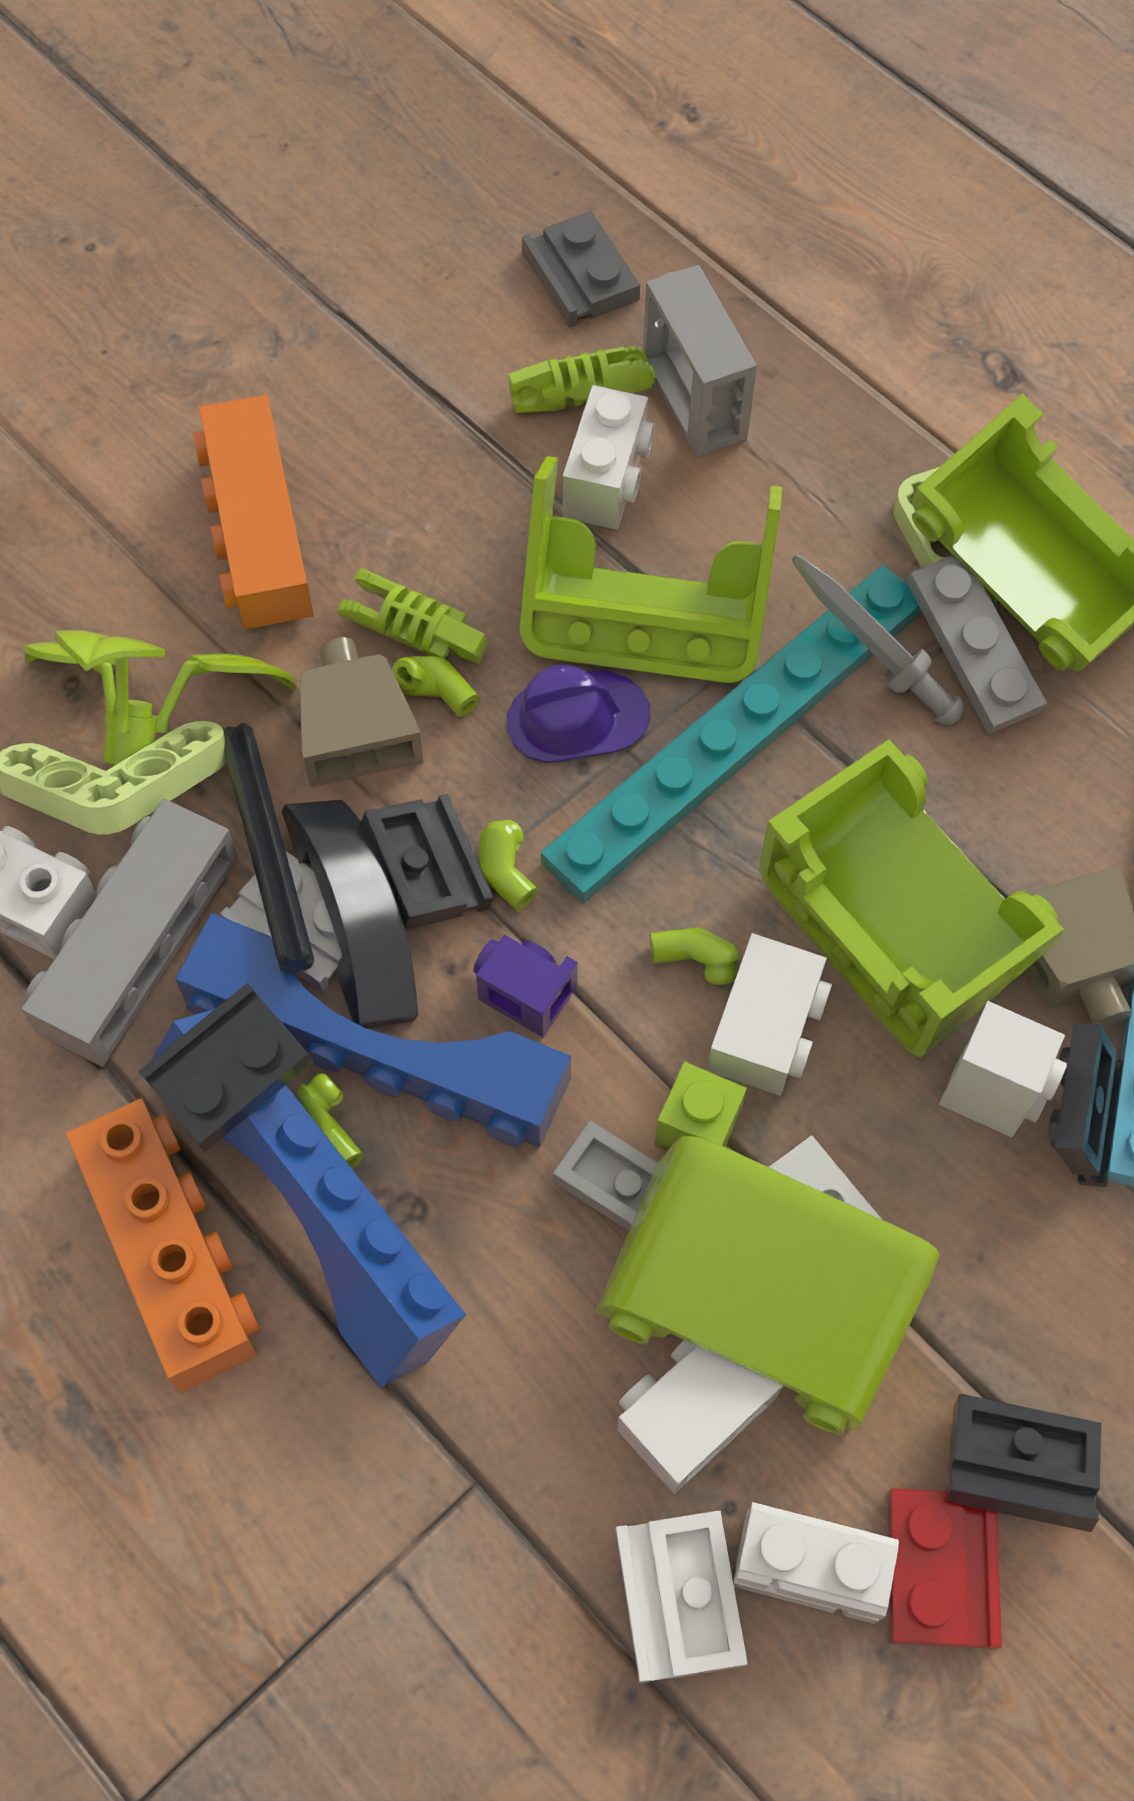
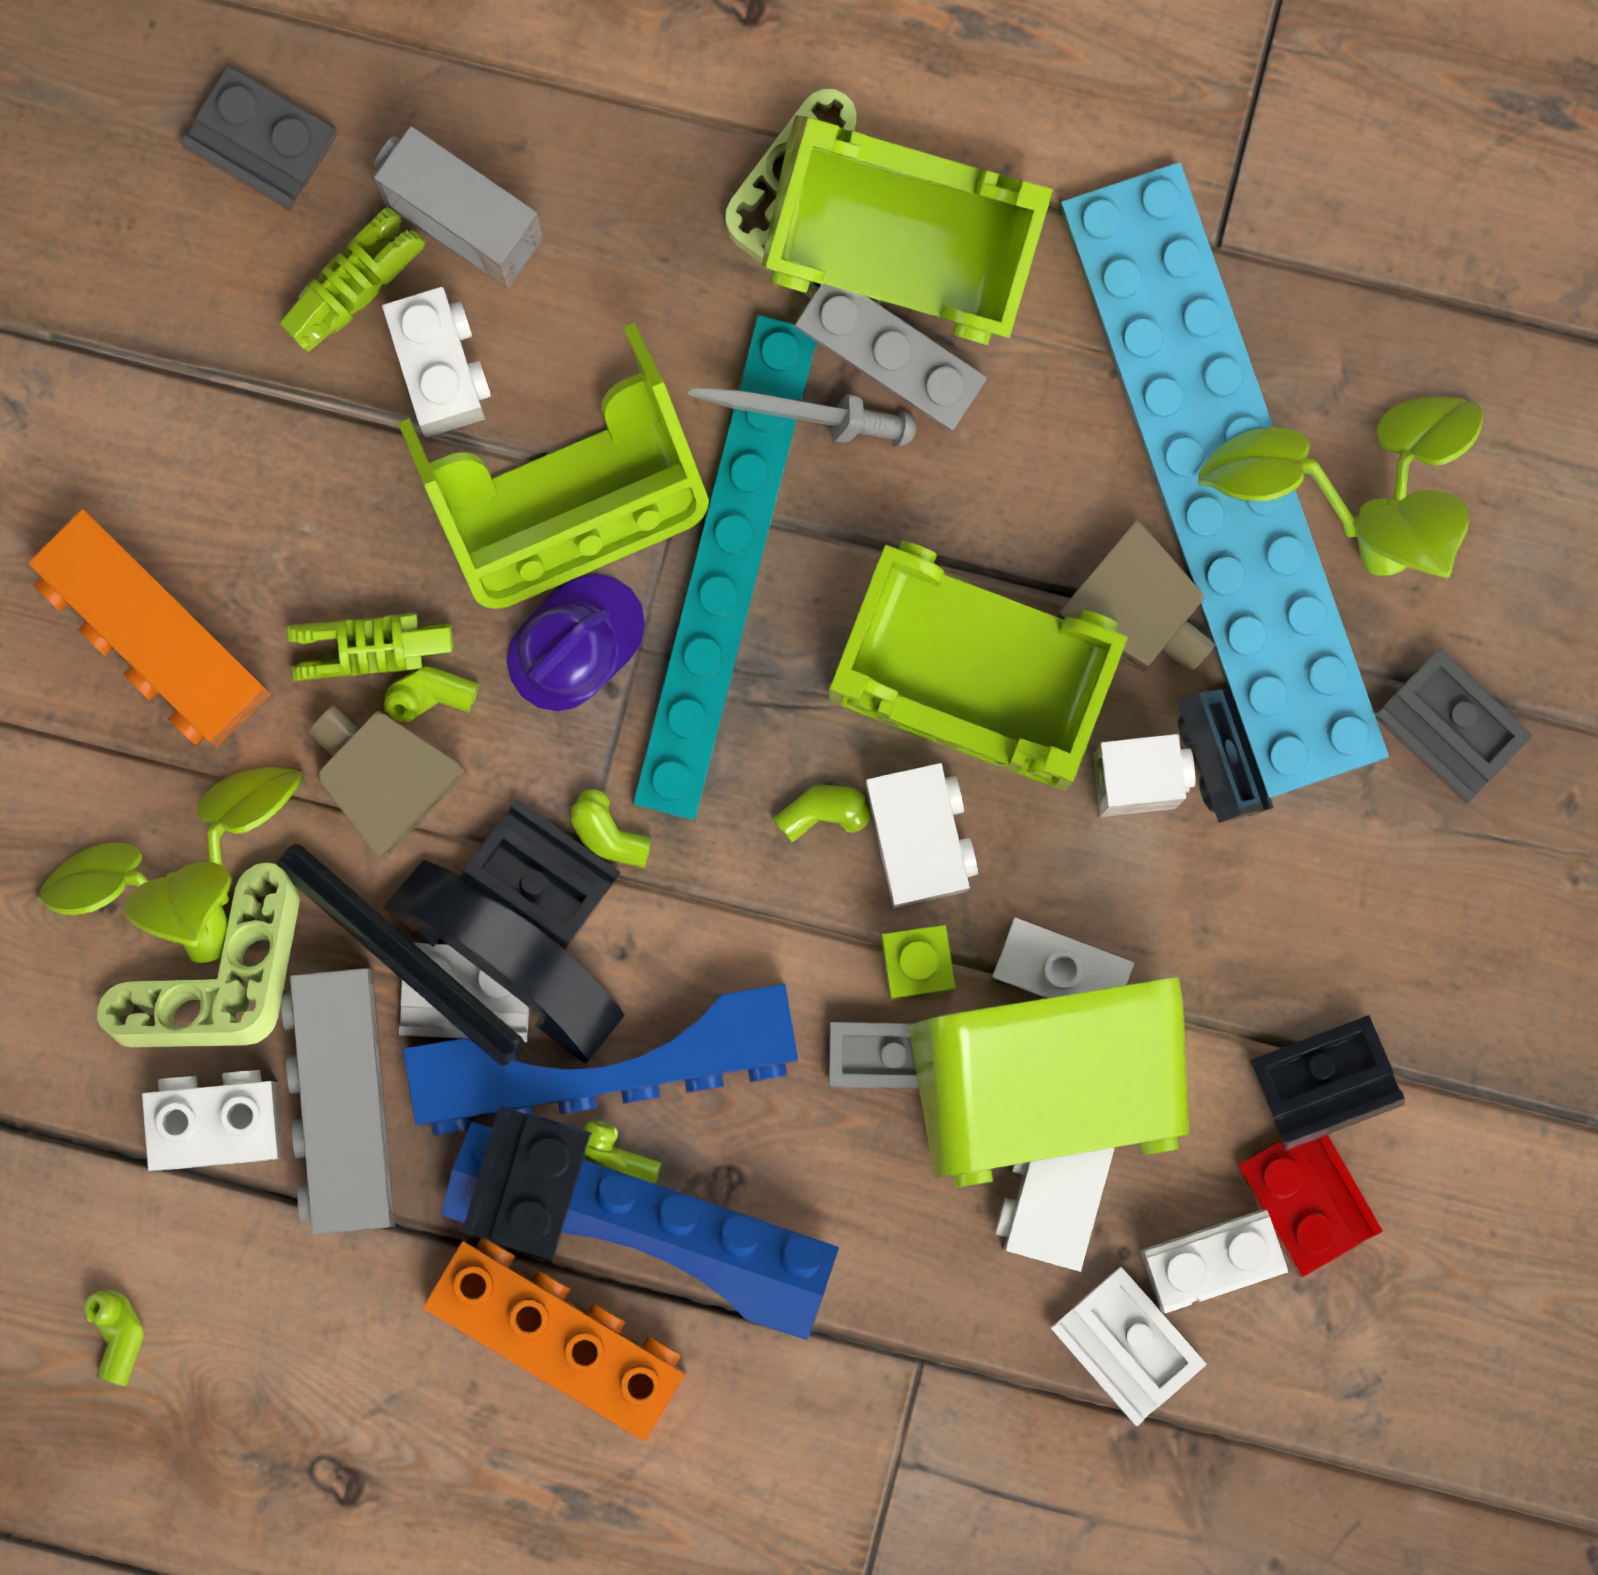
camera: 35 degrees left, 20 degrees up
dark purple brick [473,934,578,1038] -> none

